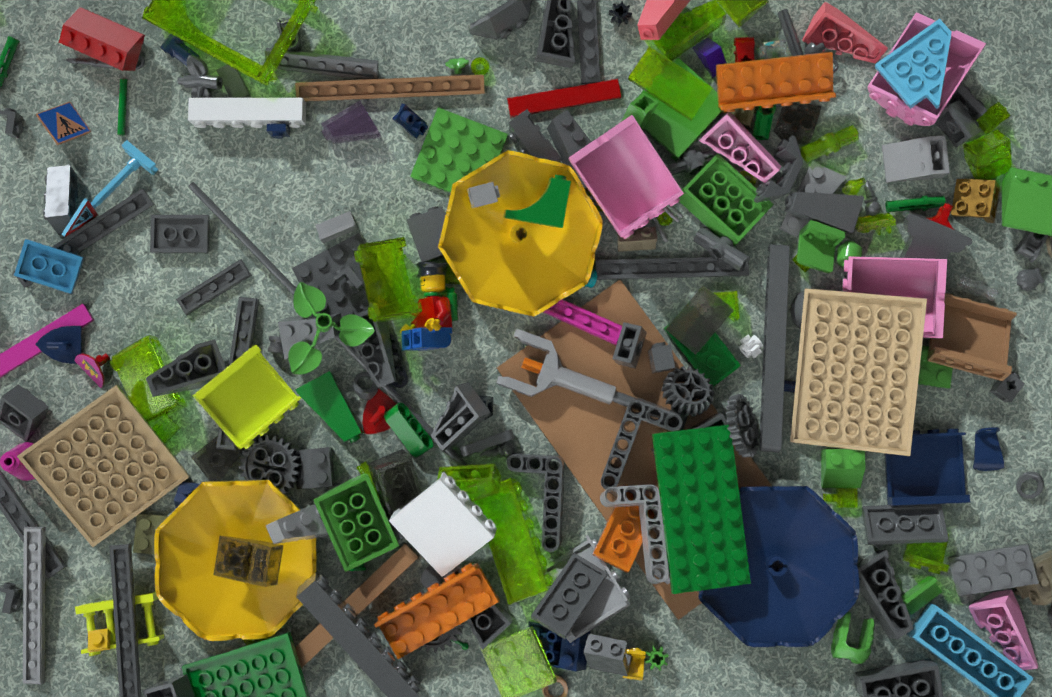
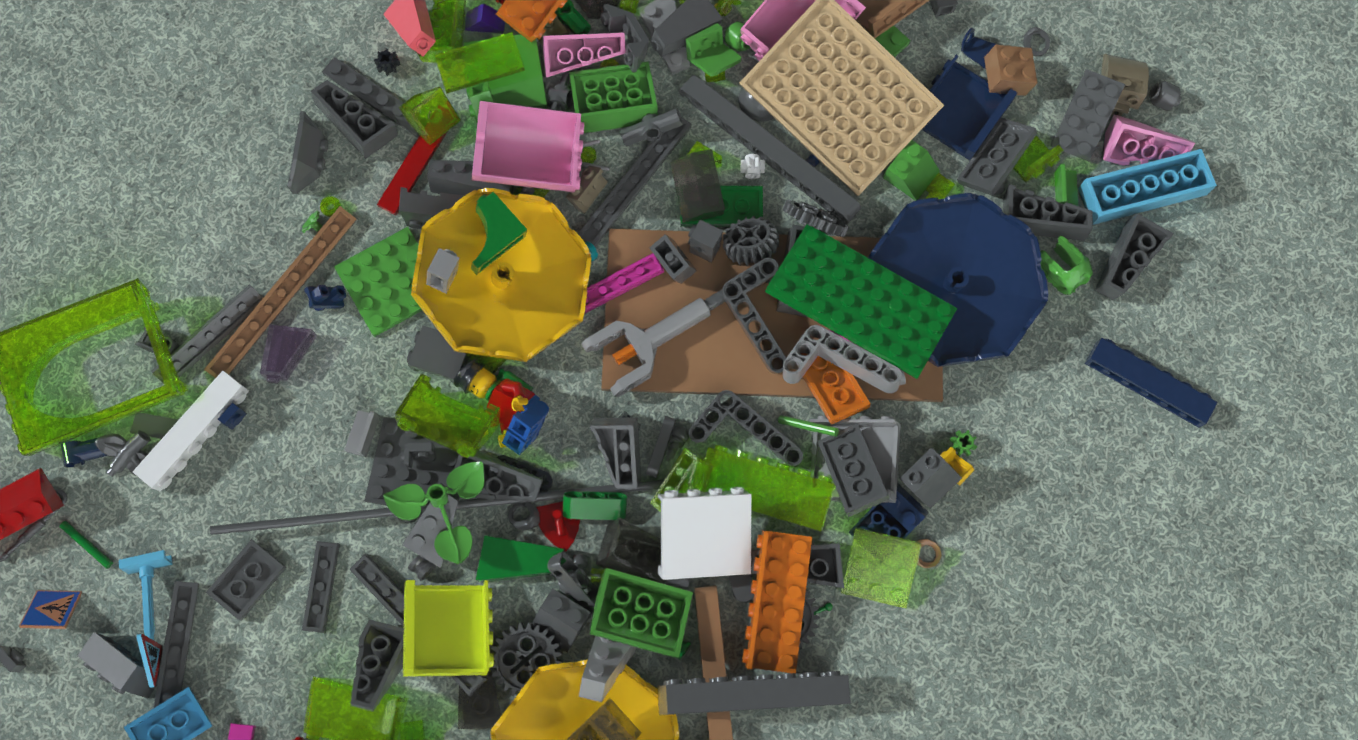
camera: 55 degrees left, 10 degrees down
none -> clear neon green slope [399,87,461,145]
none -> dark grey piece [547,551,598,609]
none -> bright green bar [778,415,839,437]
none -> medium nougat brick [984,44,1038,96]

